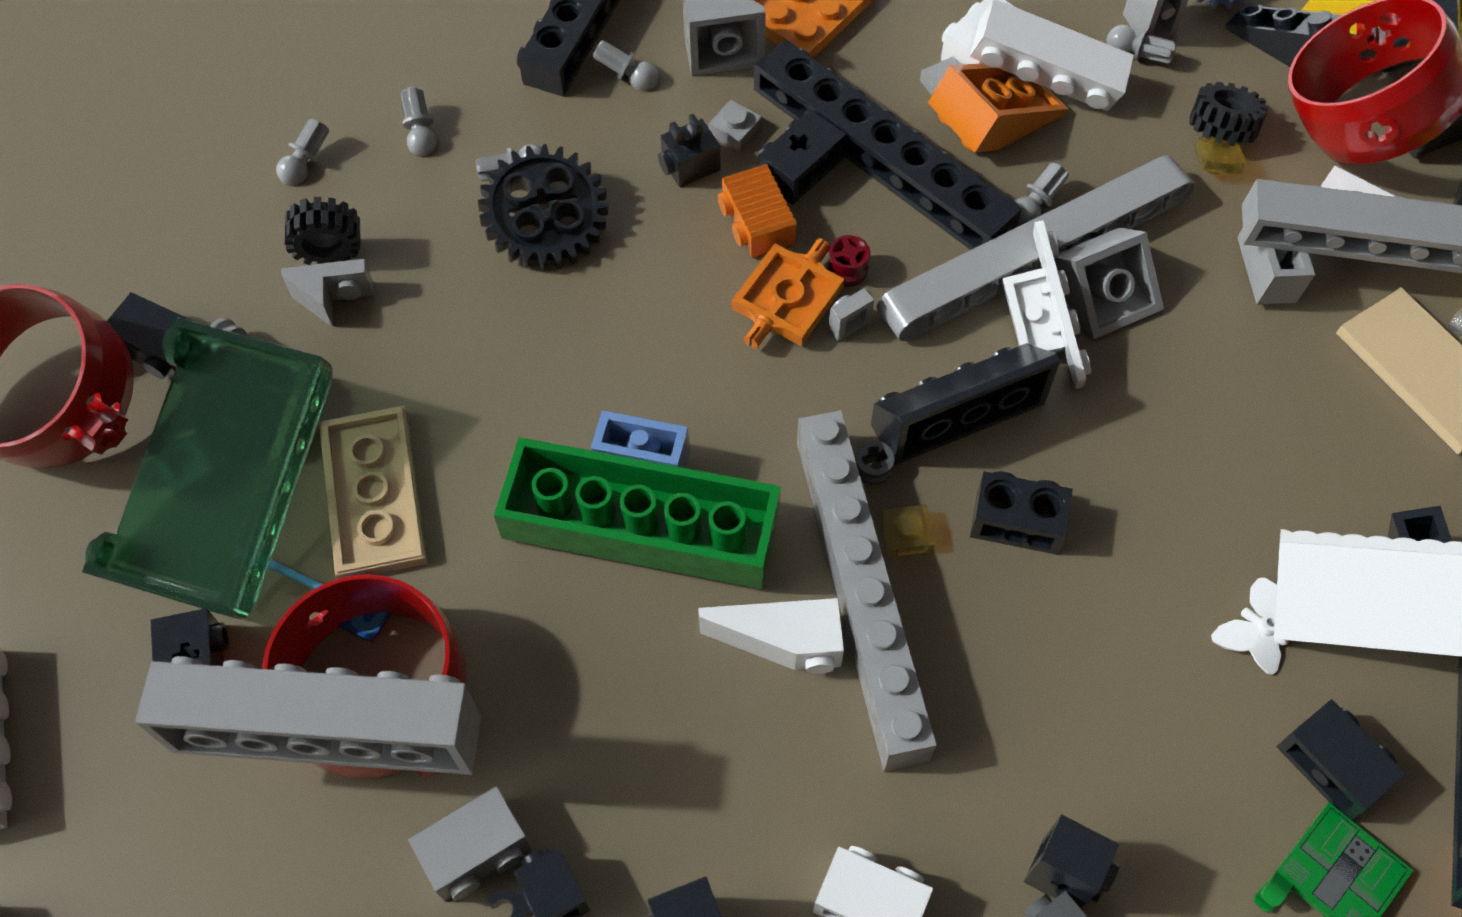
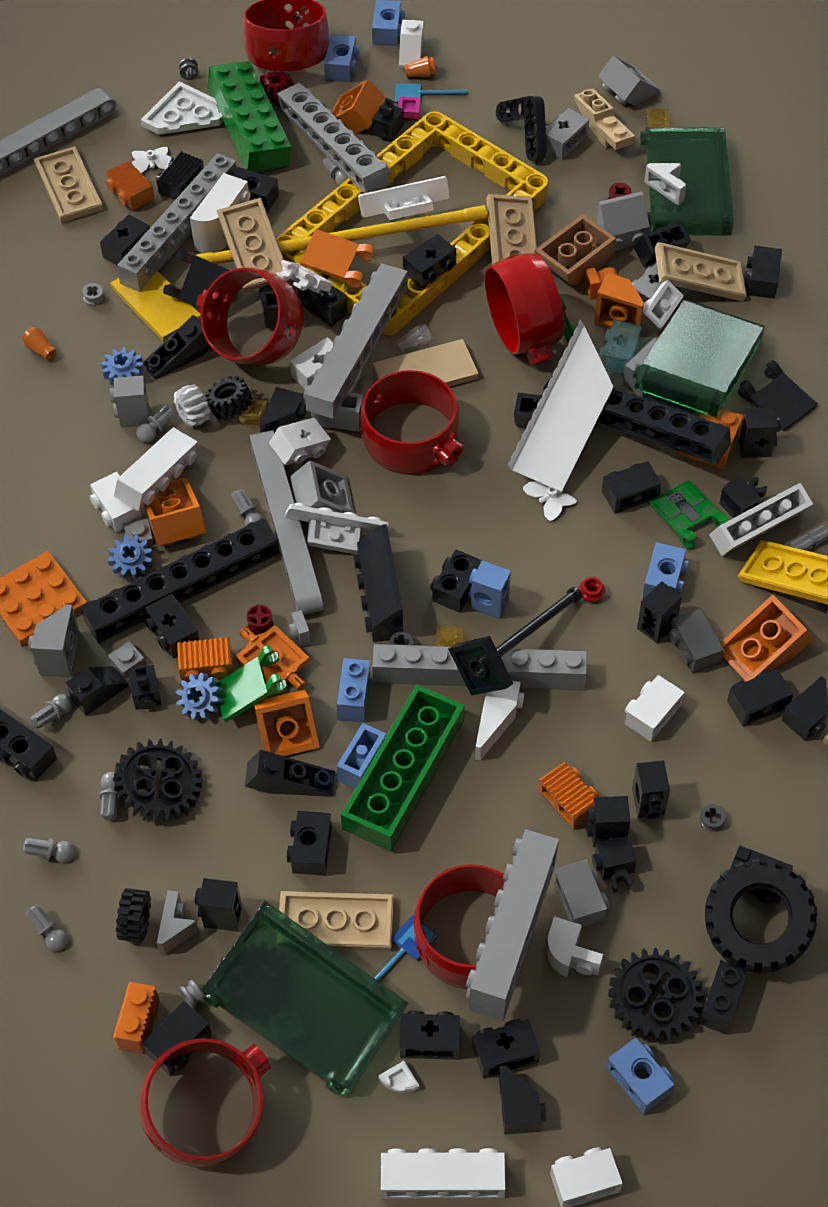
camera: 75 degrees left, 5 degrees down
none -> black slope [65,666,129,716]
none -> medium blue gear [107,535,153,580]
none -> orange brick [113,982,160,1054]
none -> white gear [174,384,210,427]
none -> medium blue gear [176,673,224,720]
none -> black brick [195,878,242,932]
none -> green flag [215,645,287,723]
none -> black slope [245,749,335,797]
none -> orange slope [254,689,320,756]
none -> black slope [259,387,307,434]
none -> white brick [269,417,331,465]
none -> black brick [287,811,332,876]
none -> medium blue brick [337,658,371,722]
none -> red cylinder [360,370,463,474]
none -> white tile [378,1061,419,1093]
none -> black tile [448,587,582,696]
none -> medium blue brick [469,561,511,619]
none -> black brick [472,1019,540,1079]
none -> black slope [499,1066,546,1135]
none -> orange brick [538,762,599,829]
none -> white brick [547,916,603,977]
none -> red plate [579,577,605,602]
none -> black brick [586,796,631,847]
none -> medium blue brick [643,542,689,598]

